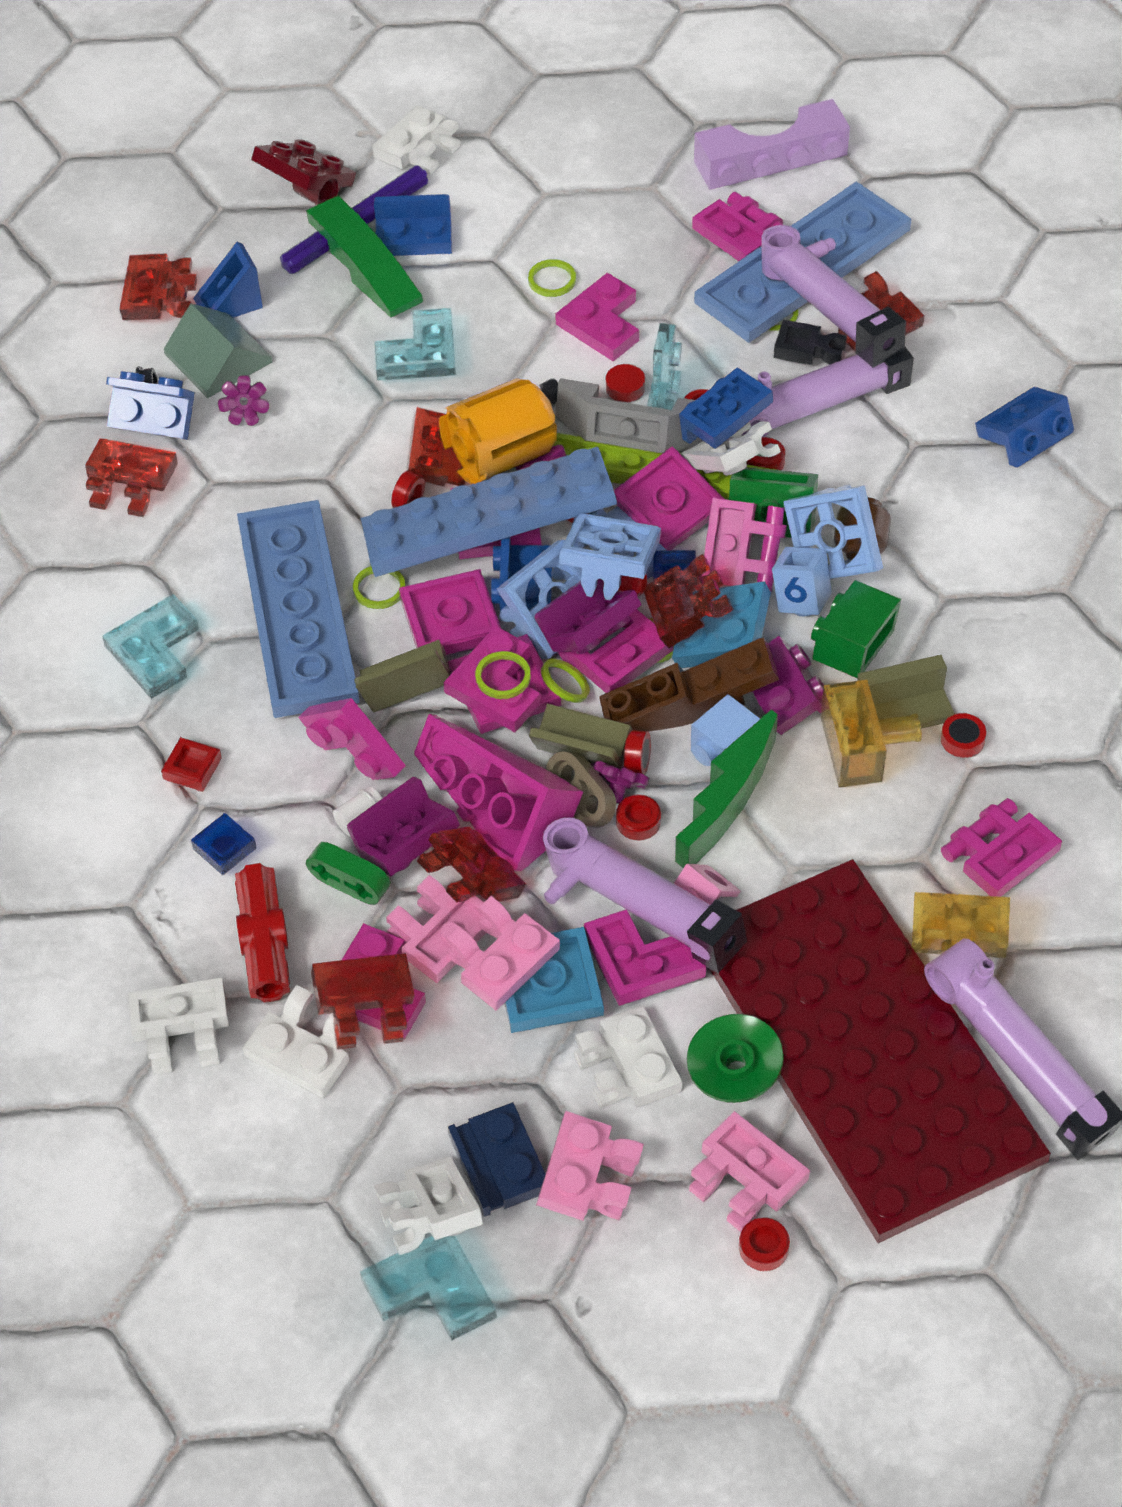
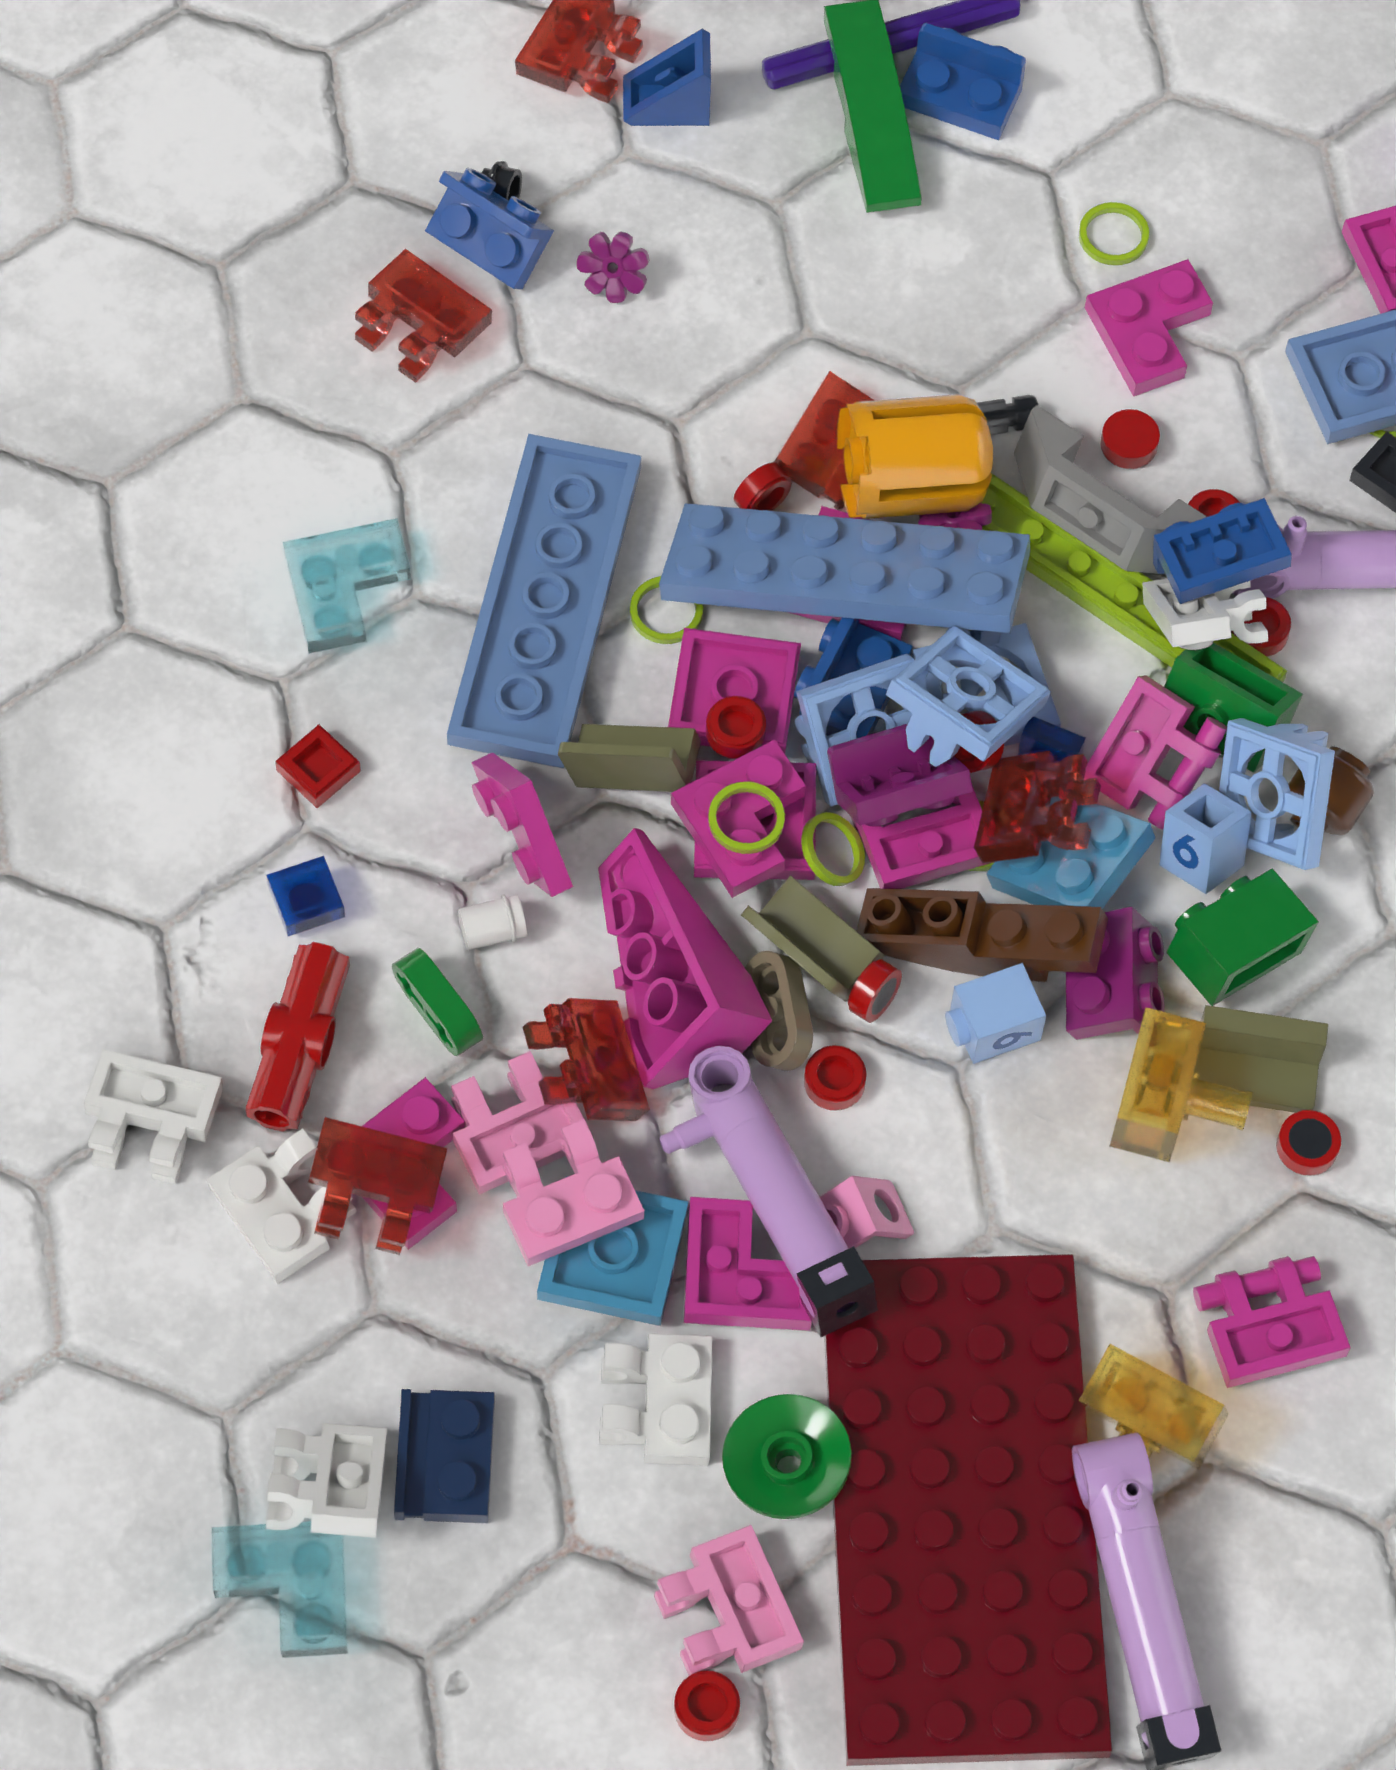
camera: 20 degrees right, 10 degrees up
sand green slope [164,303,273,399] -> none
magenta bracket [347,777,460,877] -> none
clear light blue plate [375,308,456,381] -> none
bright pink plate [536,1111,644,1221] -> none
magenta plant [594,761,650,805] -> none
dark pink plate [614,446,724,552] -> none
clear light blue plate [647,323,682,410] -> none
green slope [675,710,778,868] -> none
none -> red tile [706,696,766,759]

